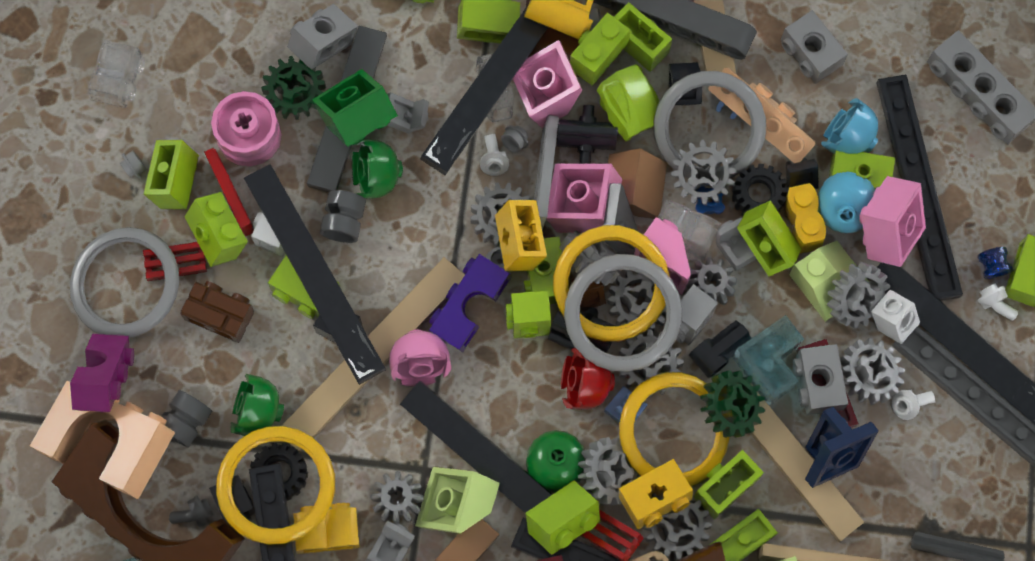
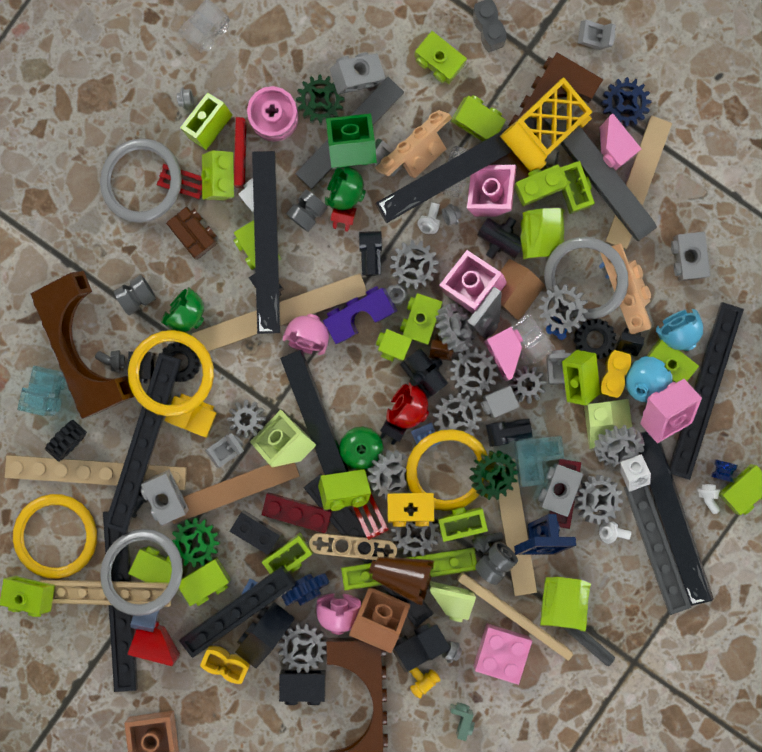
camera: 30 degrees right, 15 degrees up
light nougat arch [30,381,175,499] -> none
magenta arch [70,334,135,412] -> none
yellow brick [495,200,547,271] -> none
light grey tile [534,115,559,230] -> none
yellow wedge [553,225,670,342] -> none
light grey wedge [564,254,682,372] -> none
black brick [668,62,702,106] -> none
none -> red tile [330,207,357,232]
none -> black piece [359,231,382,276]
none -> light nougat bracket [375,110,452,178]
none -> black tile [380,419,407,445]
none -> dark grey plate [472,532,504,554]
none -> dark grey wheel [475,542,518,585]
none -> lime slope [540,577,591,632]

